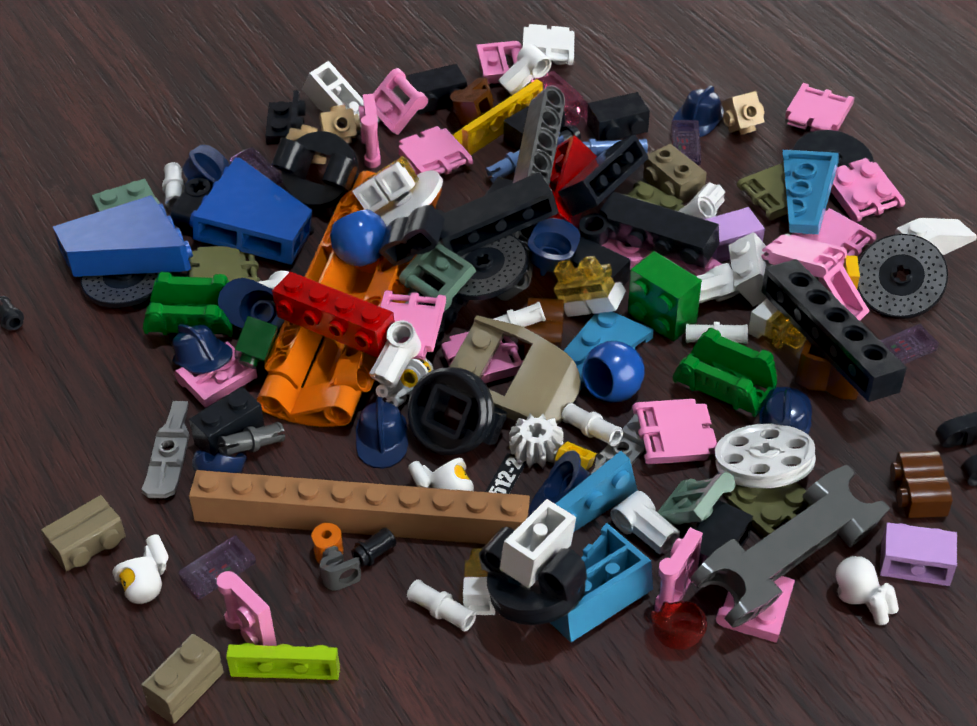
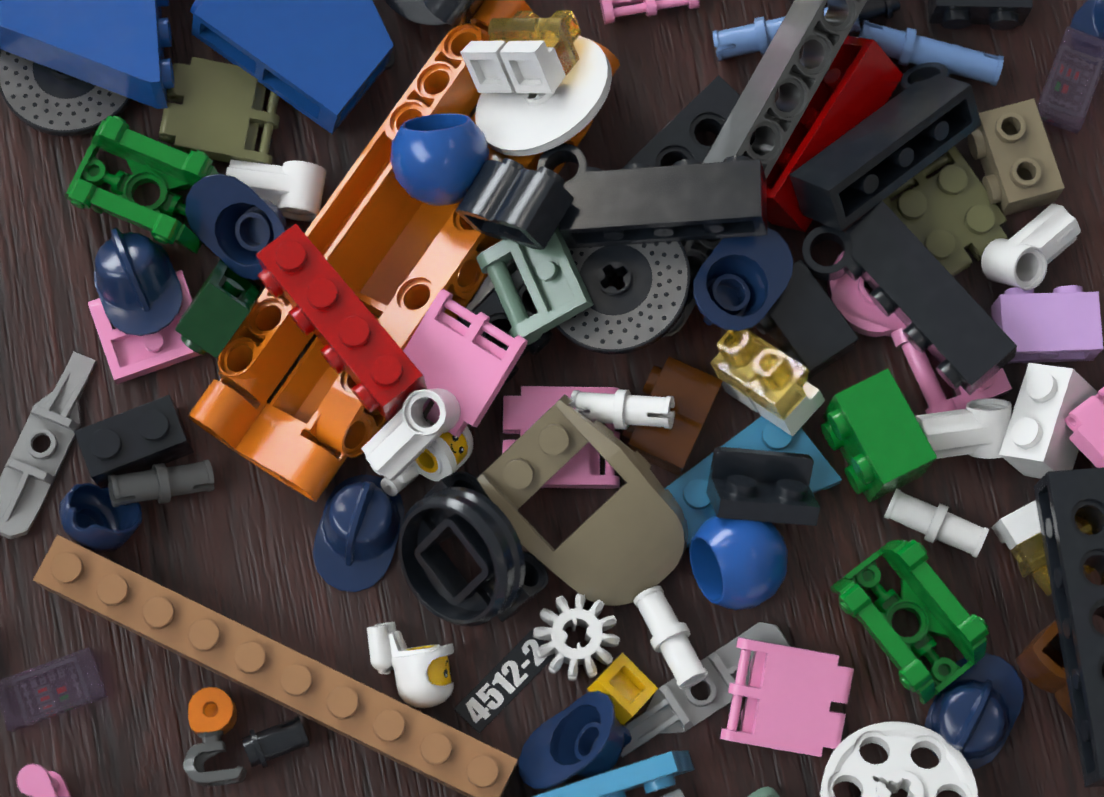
camera: 15 degrees right, 30 degrees up
none -> black bracket [706,447,820,526]

